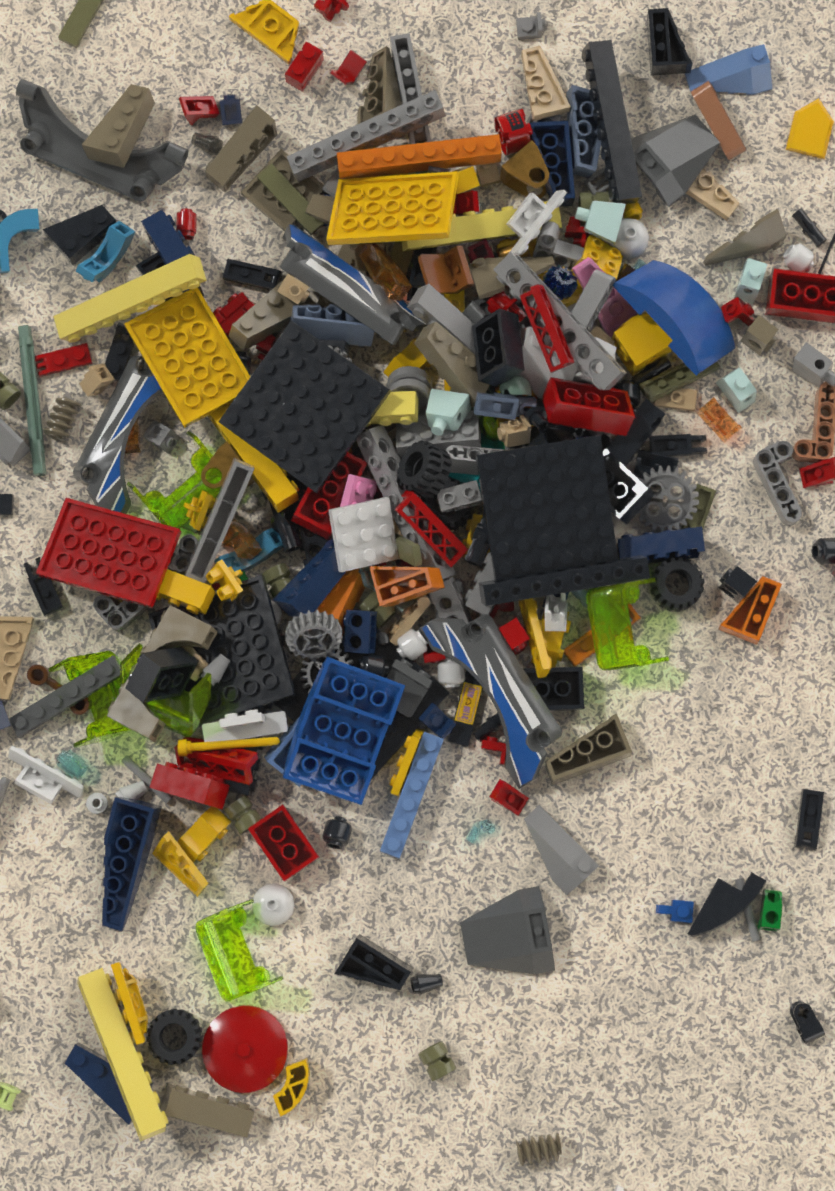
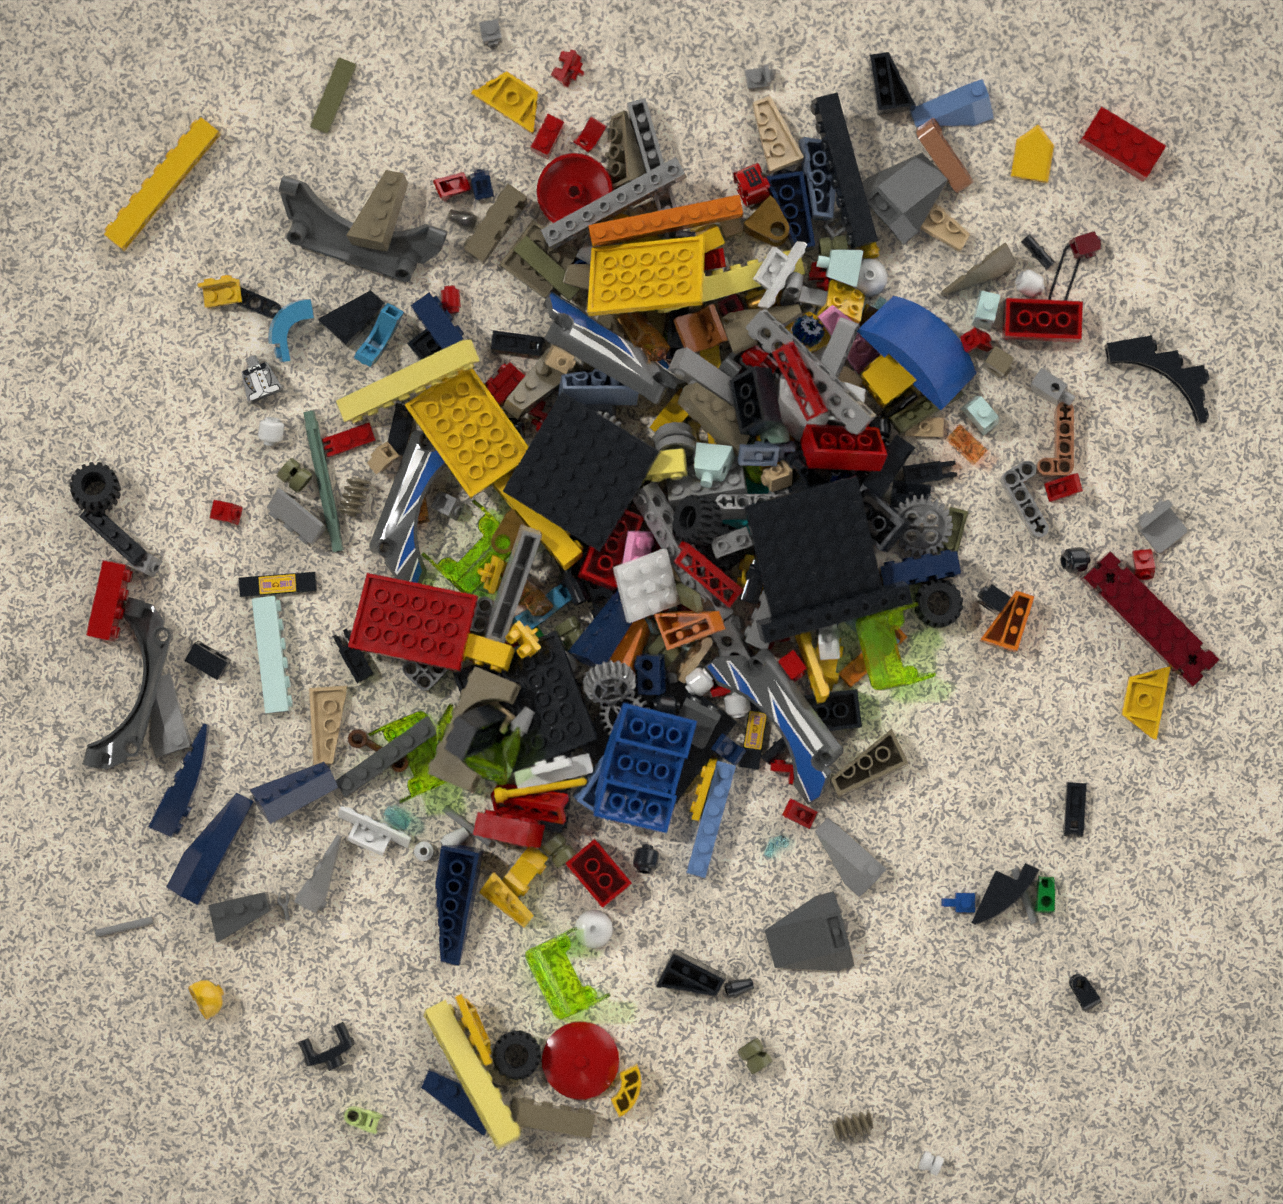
camera: 10 degrees left, 5 degrees up
none -> red dish [536,153,613,223]

